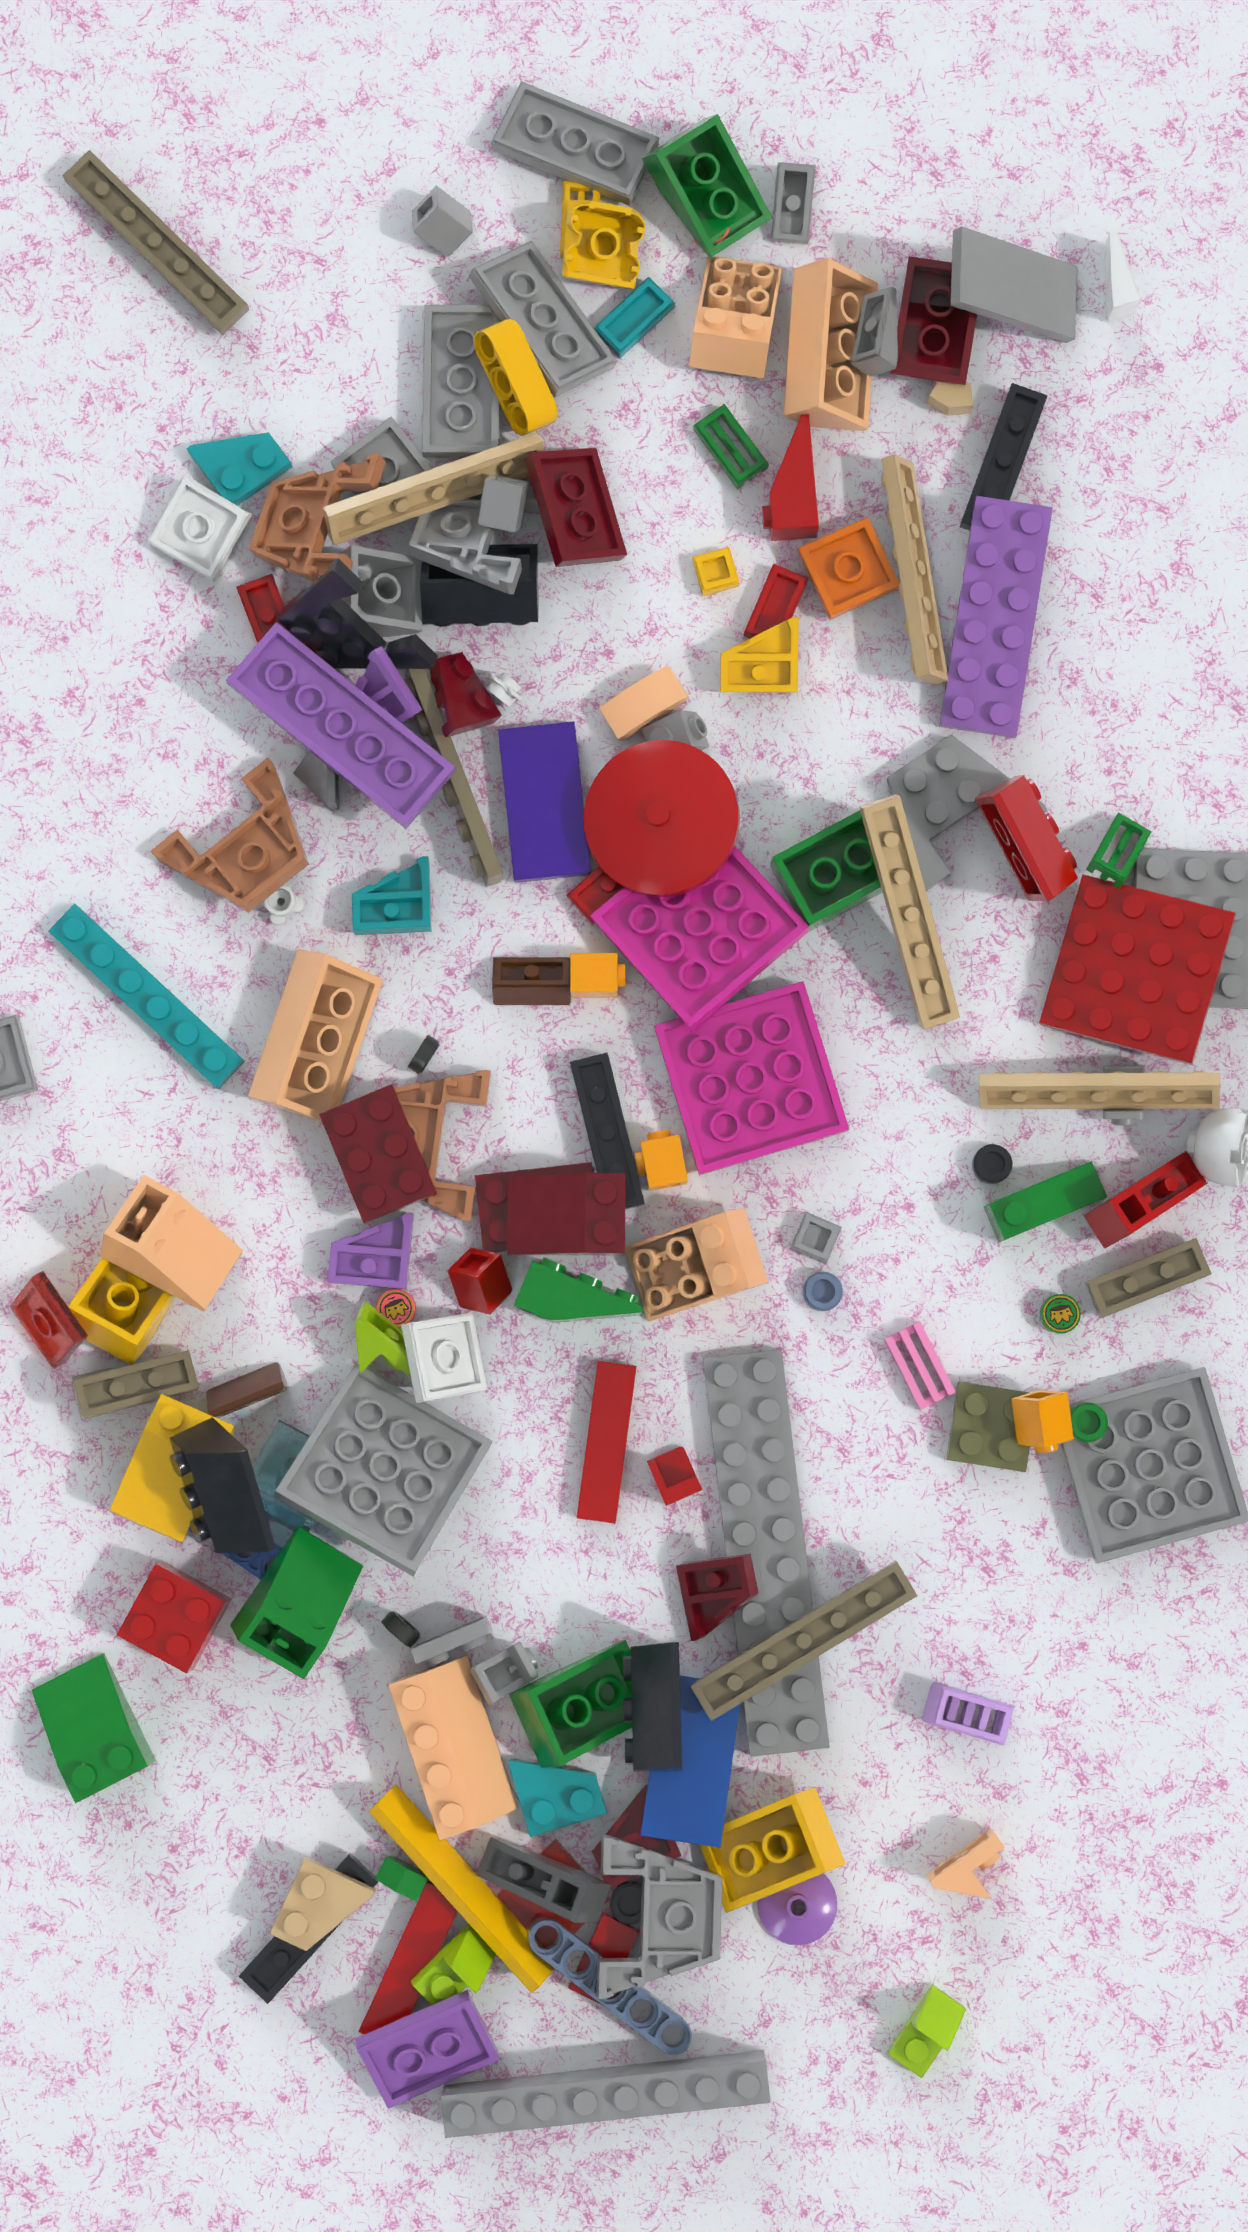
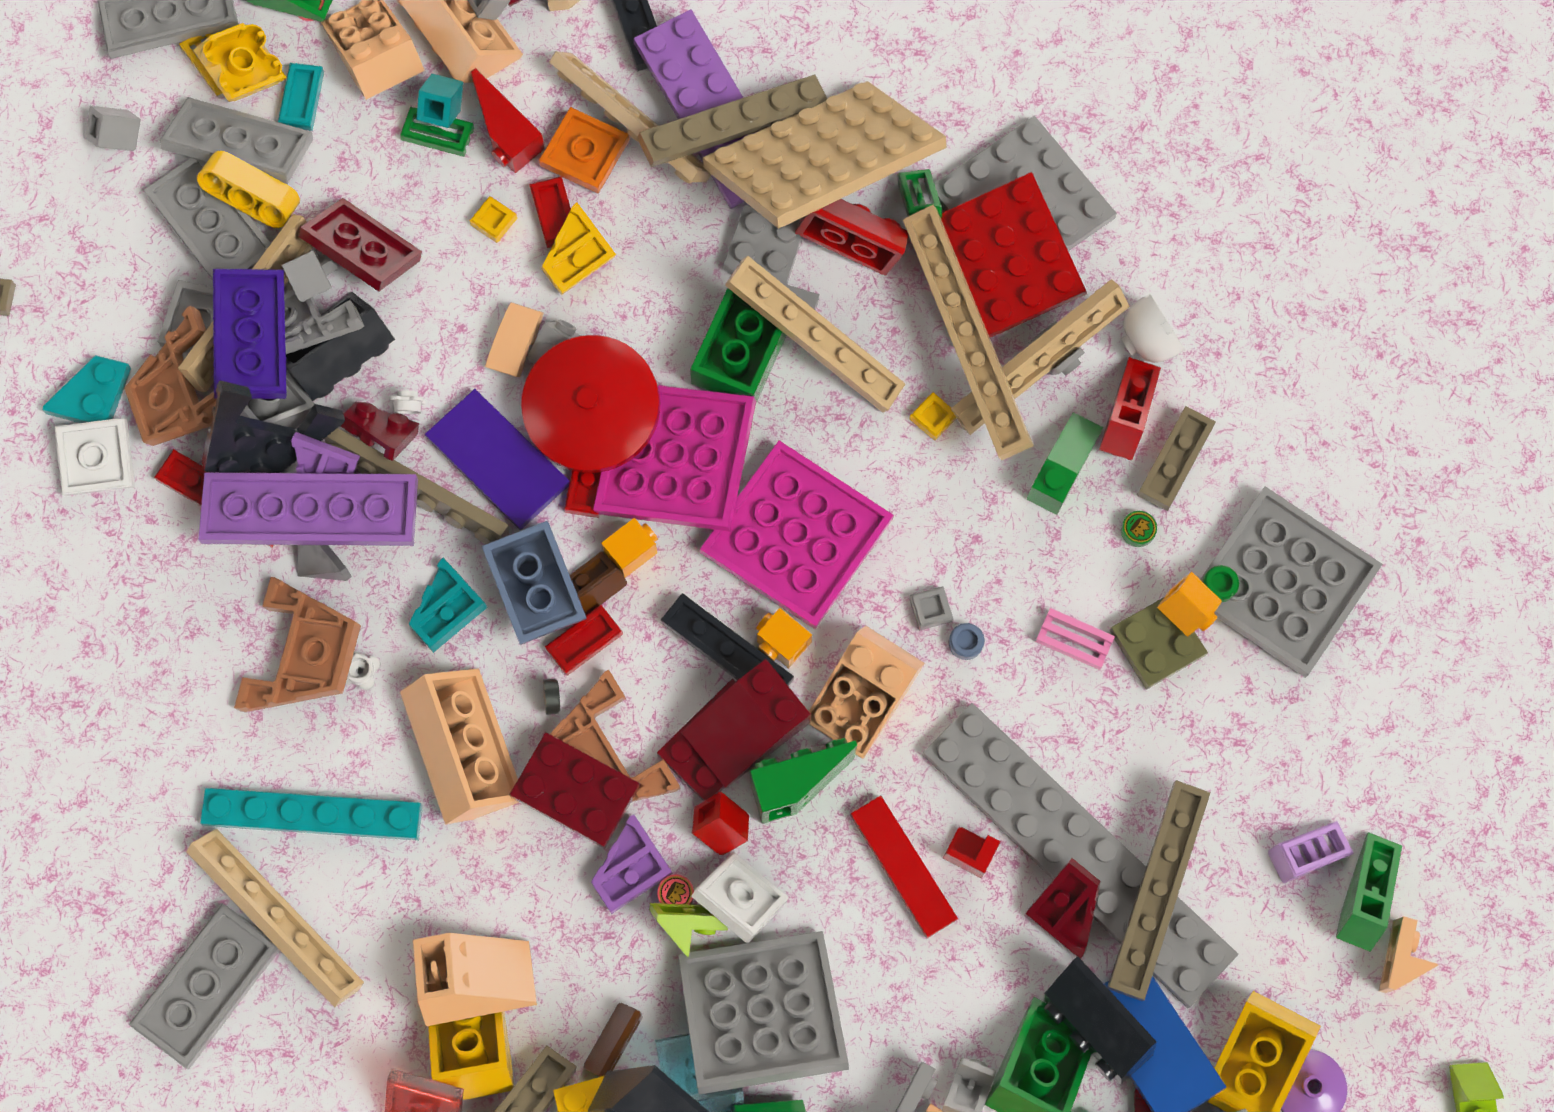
camera: 45 degrees left, 10 degrees down
black tile [972,1144,1013,1184] -> none
none -> tan plate [186,829,364,1008]
none -> dark purple tile [213,269,287,399]
none -> teal brick [417,74,463,128]
none -> sand blue slope [481,521,587,645]
none -> red tile [545,605,623,676]
none -> dark tan plate [637,74,828,167]
none -> tan plate [703,81,947,229]
none -> tan plate [903,205,1034,460]
none -> yellow tile [909,392,957,441]
none -> green slope [1336,832,1402,952]

